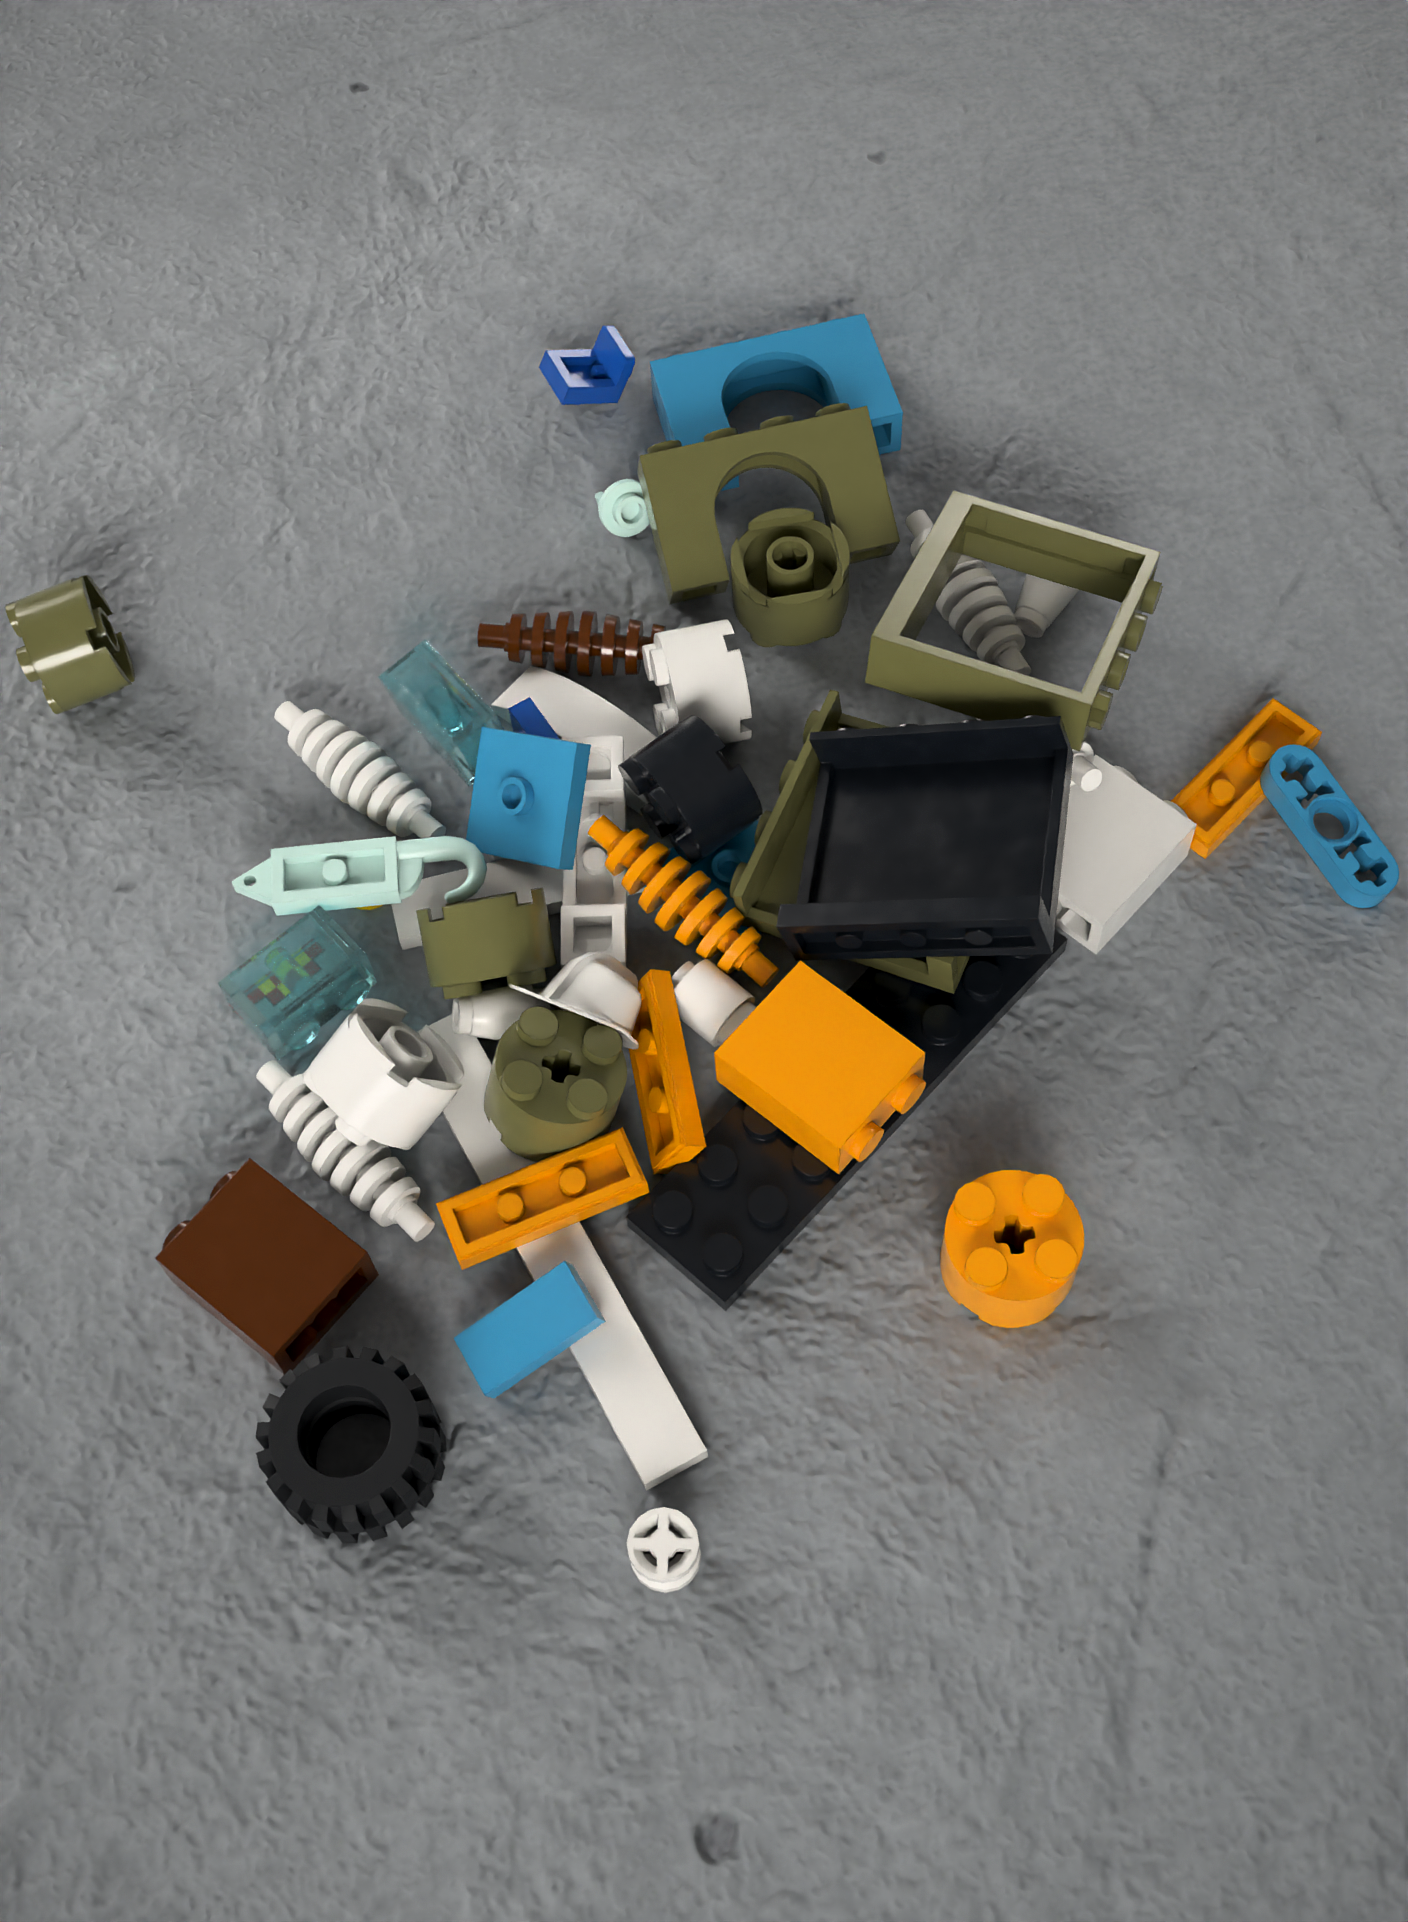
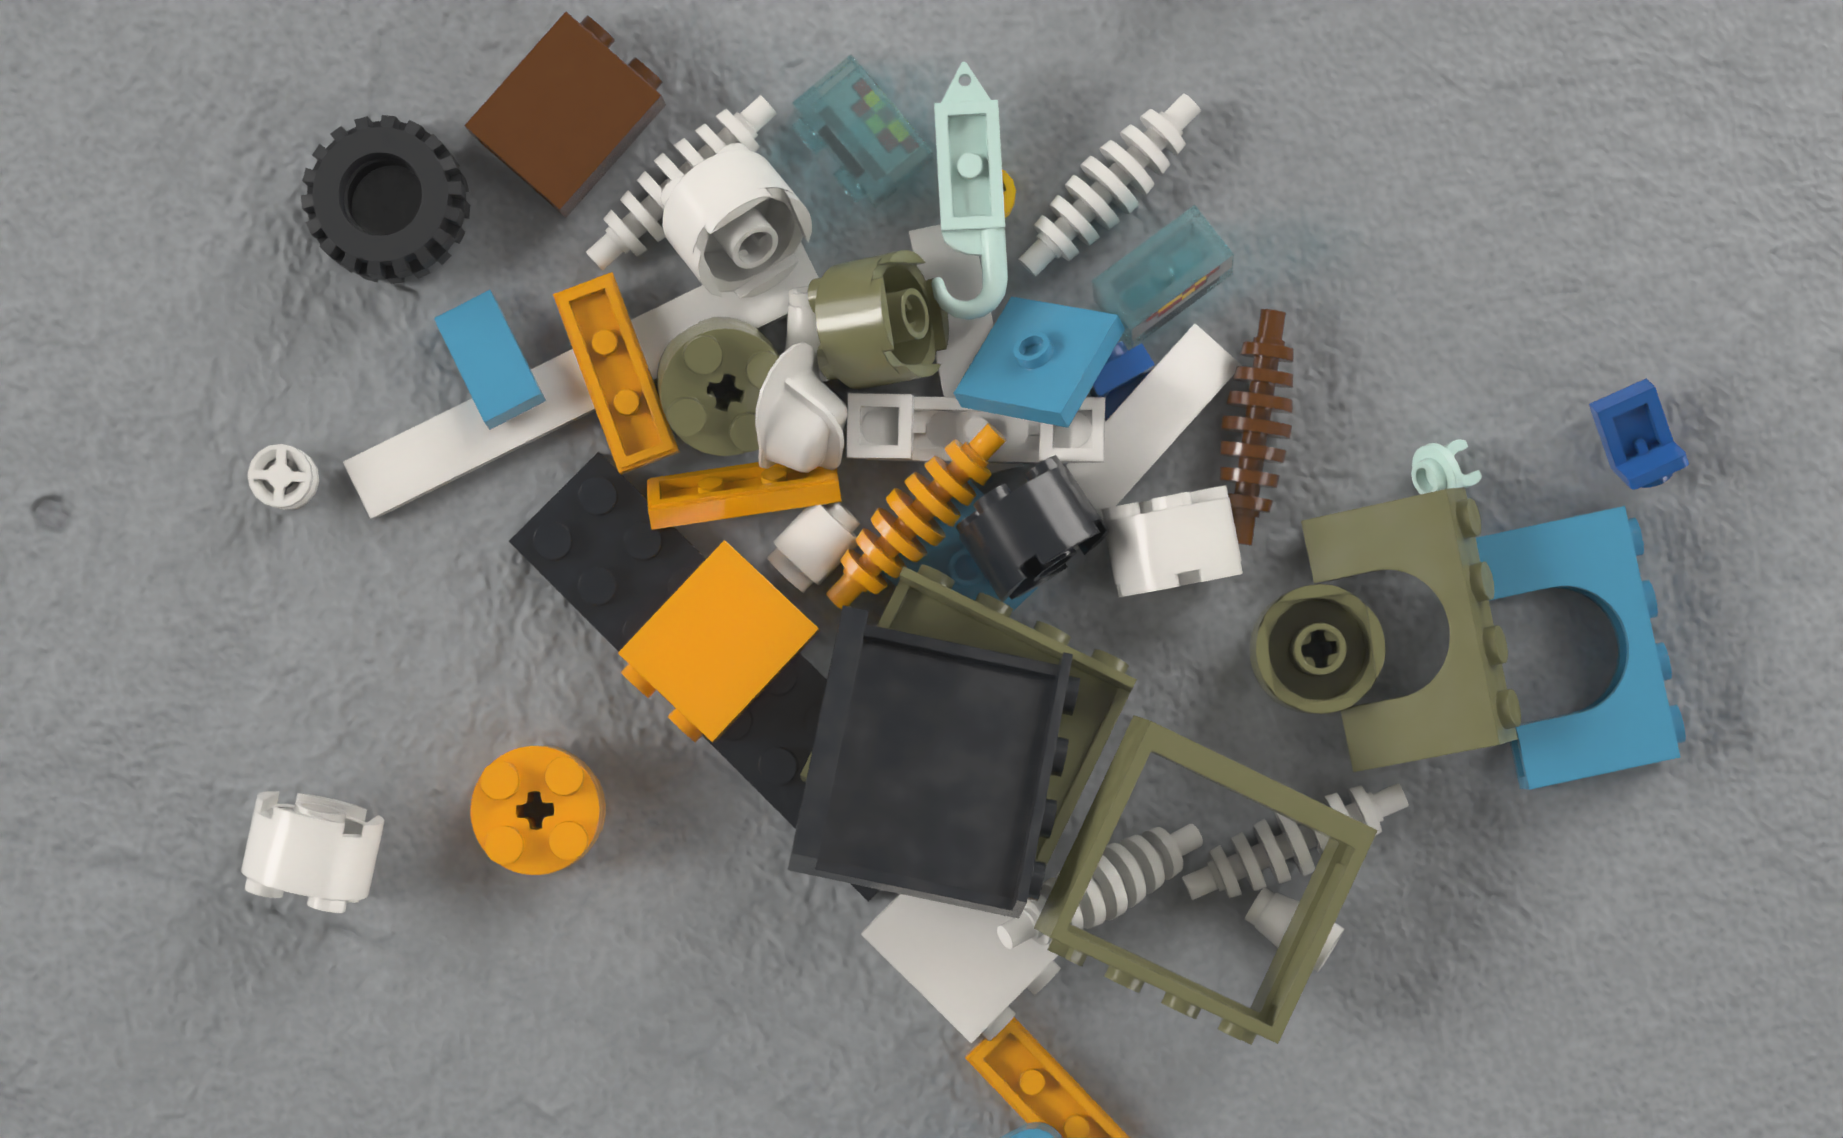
camera: 90 degrees right, 25 degrees up
none -> white brick [241,791,385,913]

